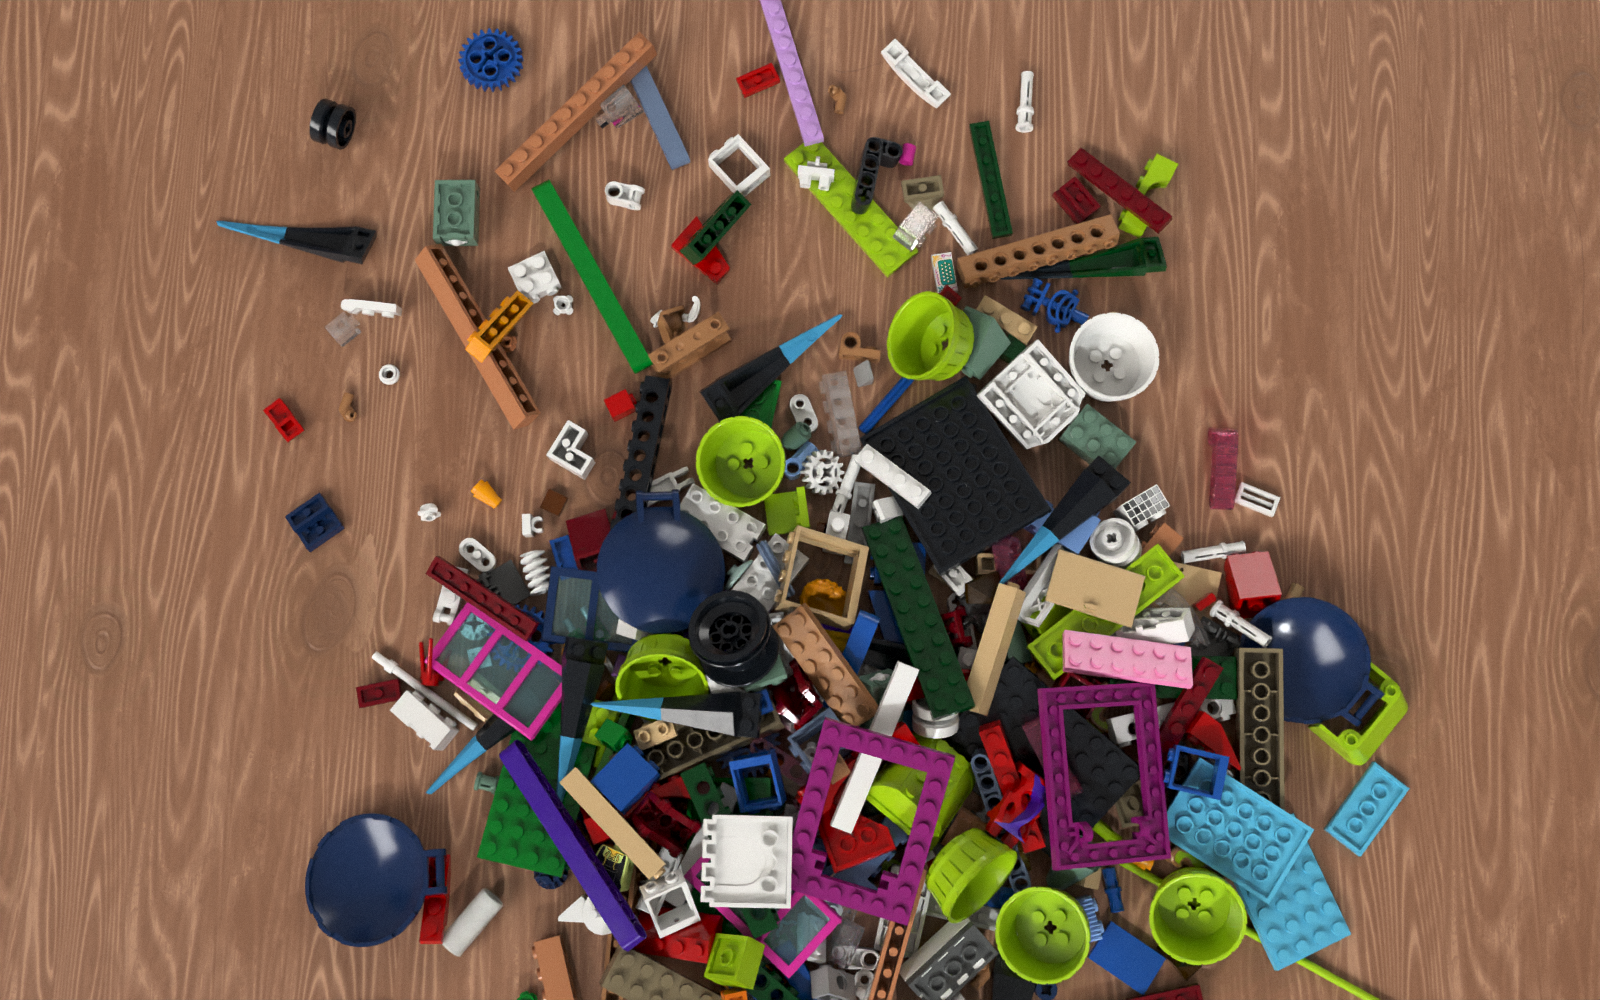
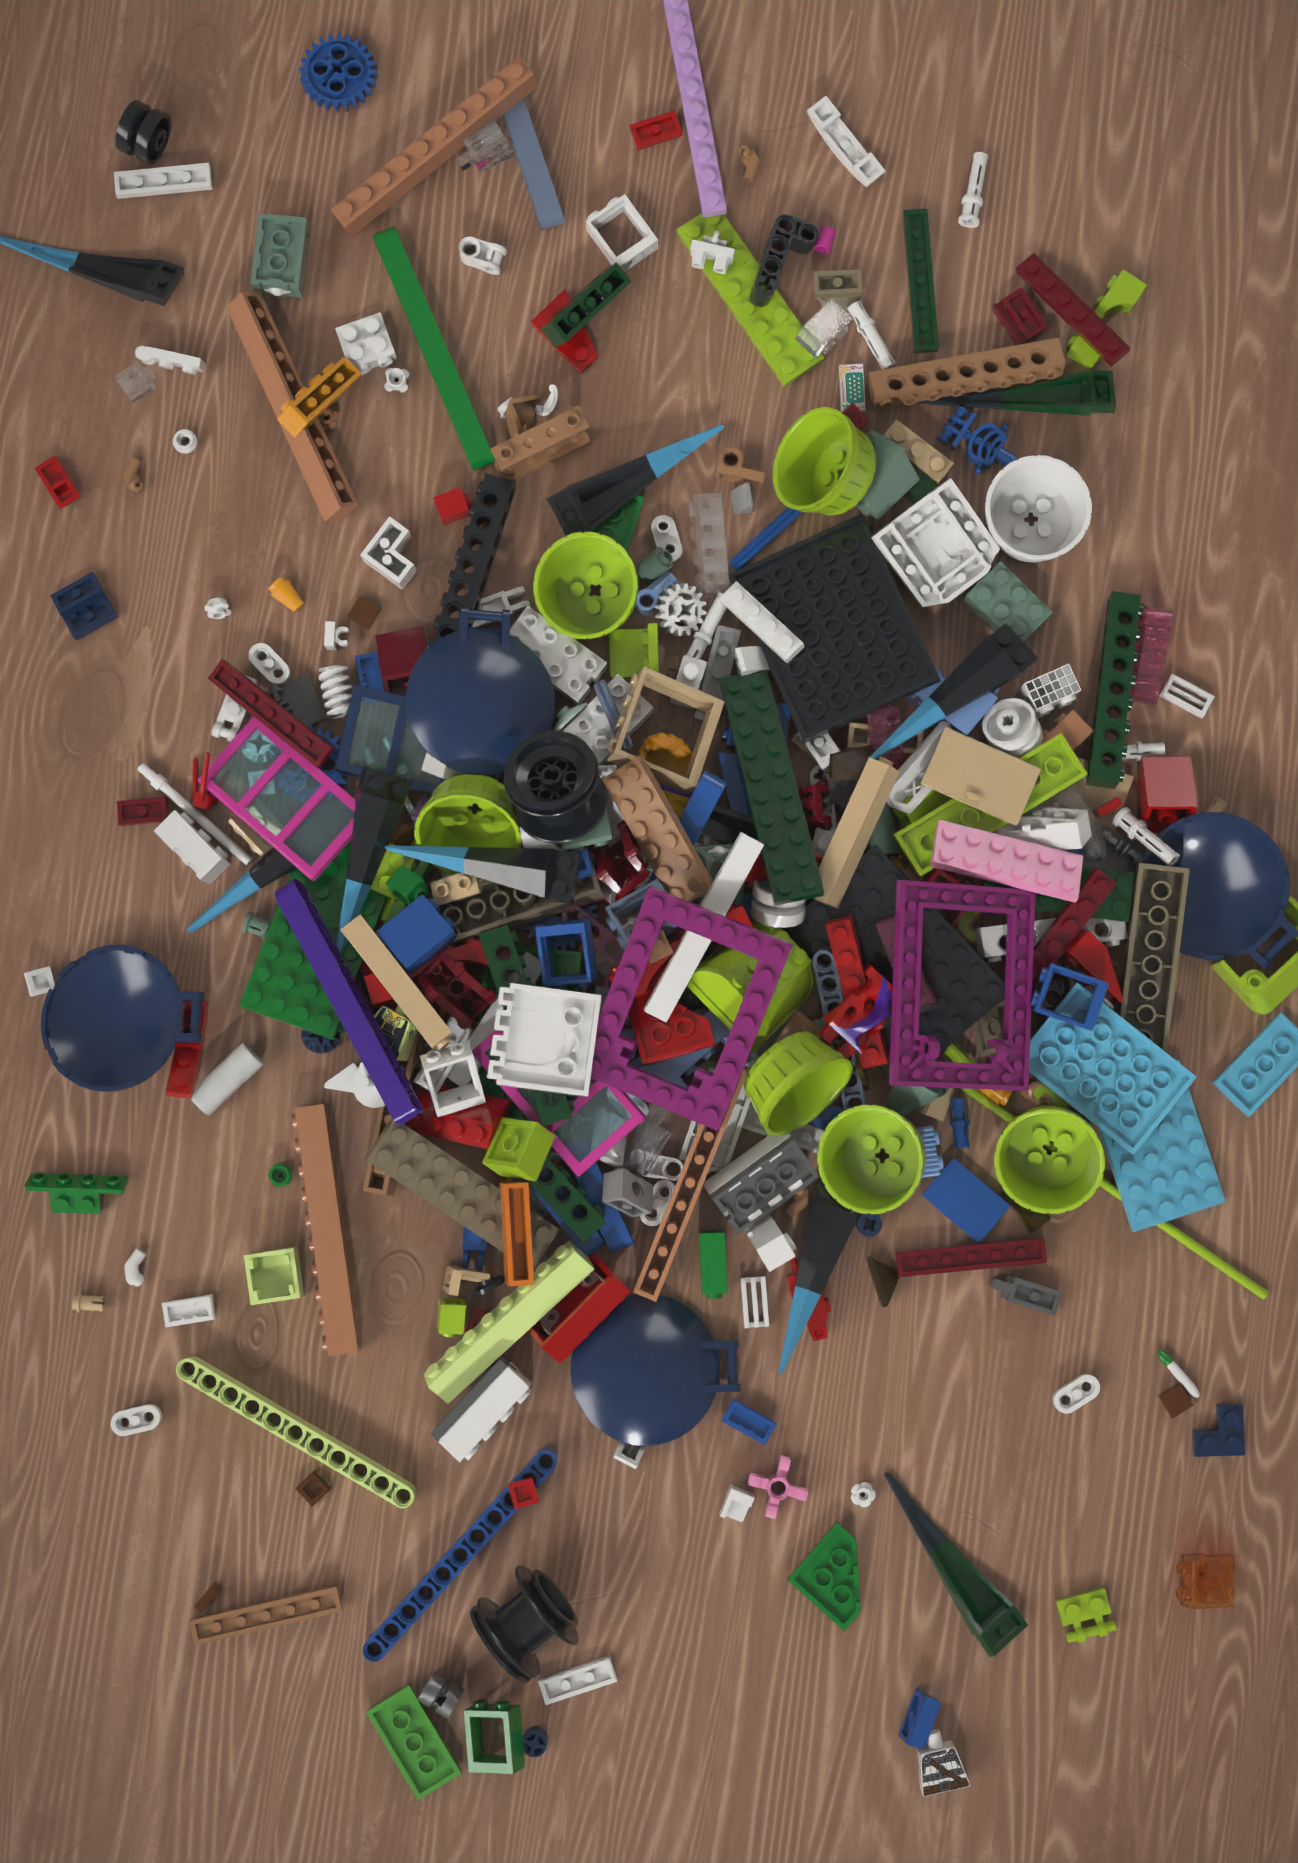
camera: 10 degrees right, 5 degrees up
none -> white plate [24,966,55,997]
none -> white plate [114,163,213,199]
none -> dark green brick [1085,591,1144,789]

